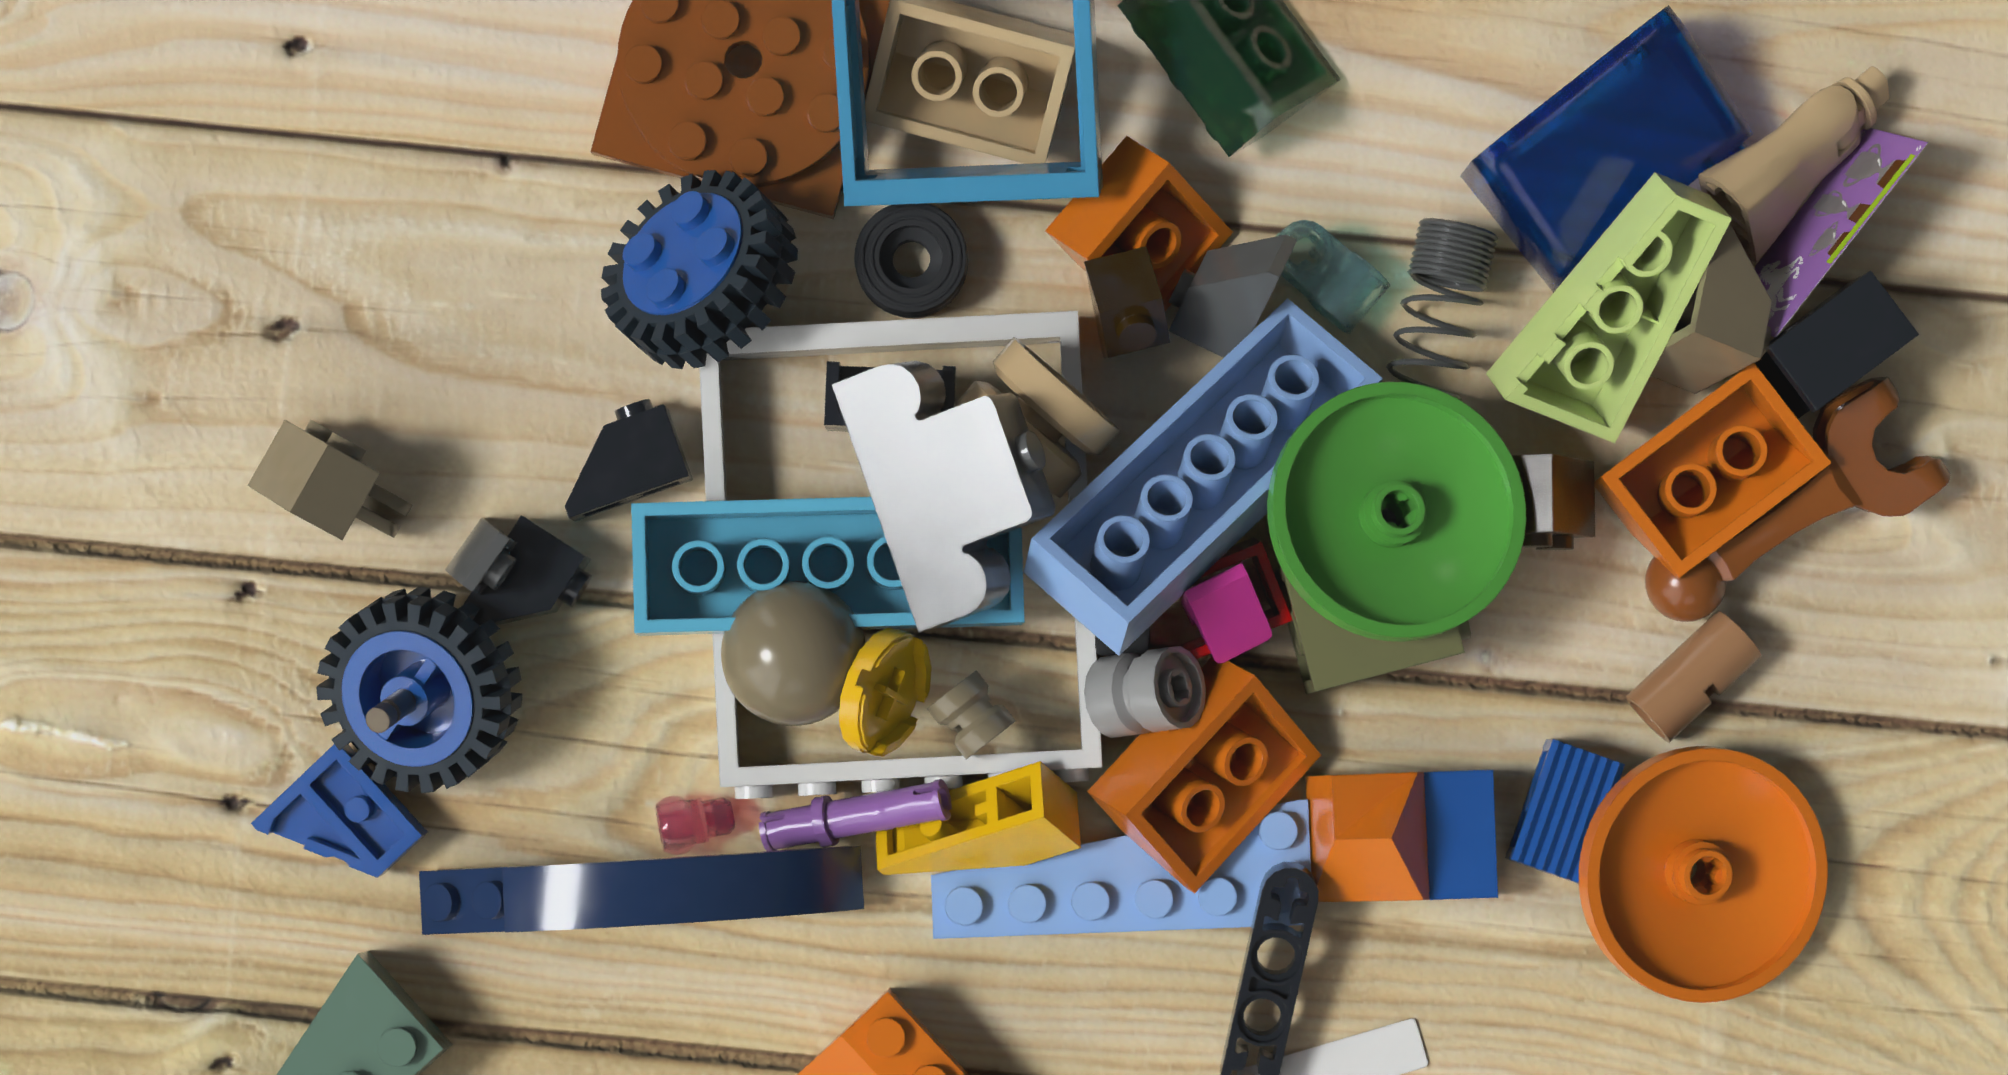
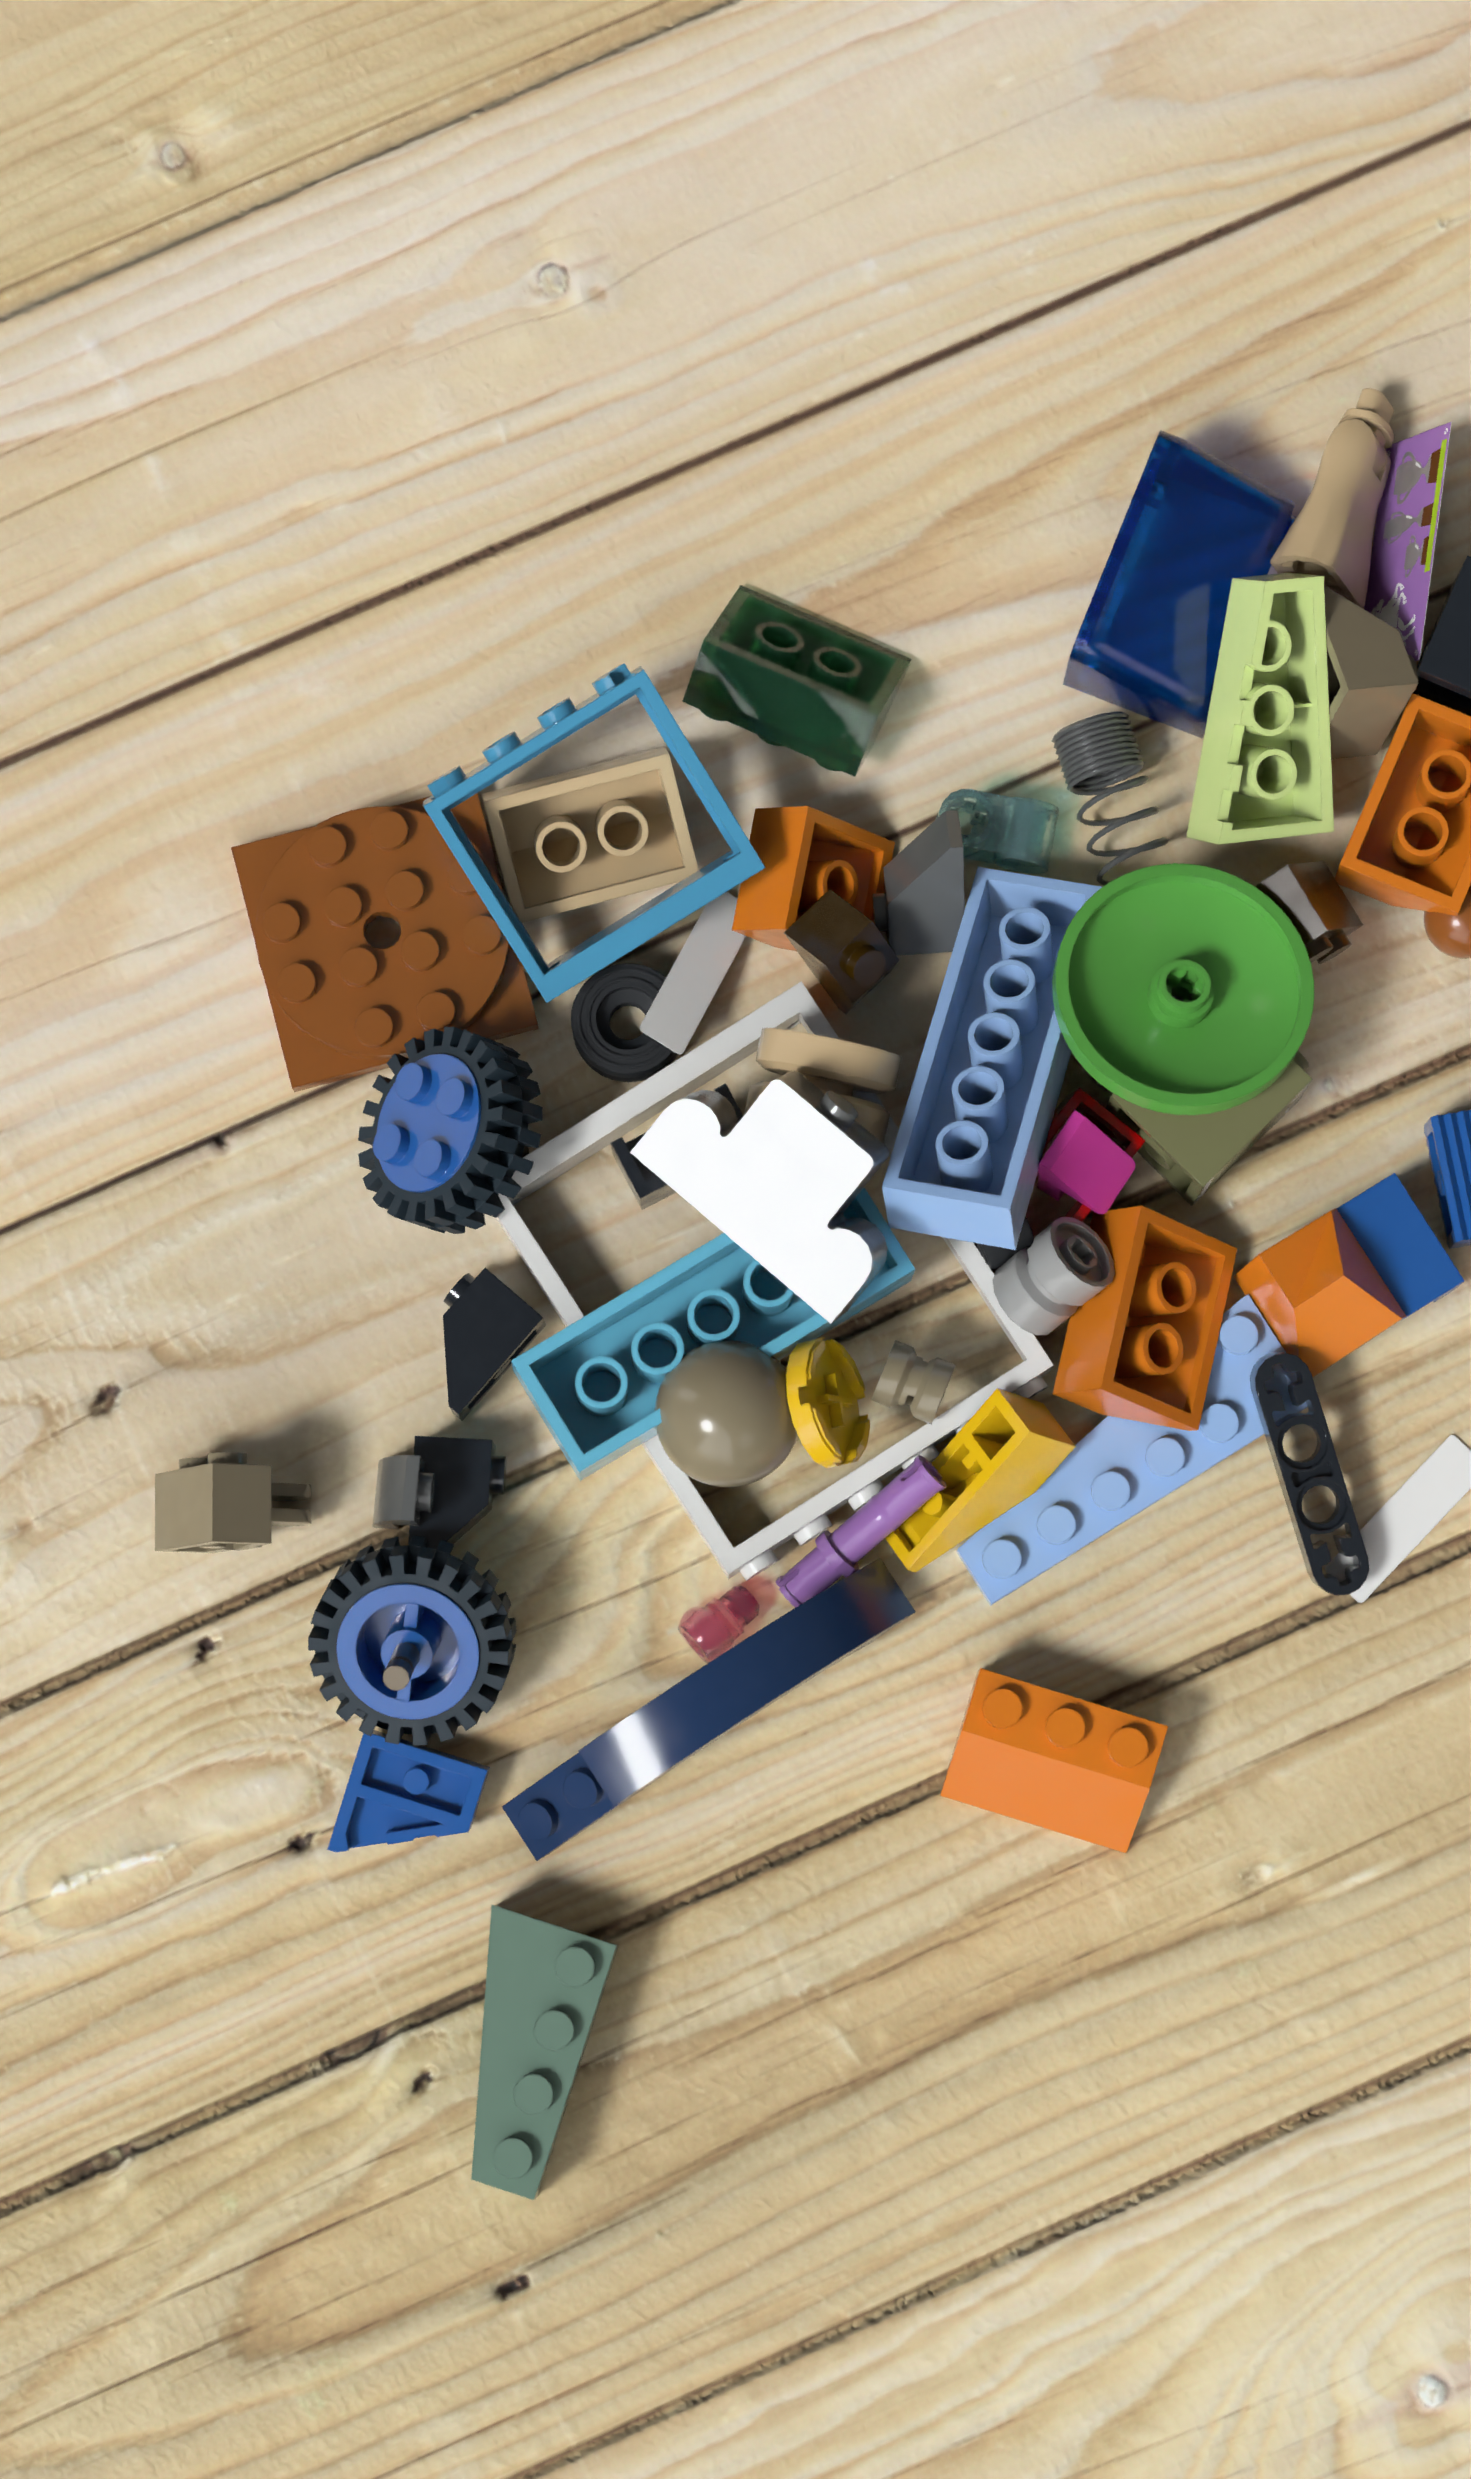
camera: 25 degrees left, 5 degrees down
none -> white sticker [640,892,746,1055]

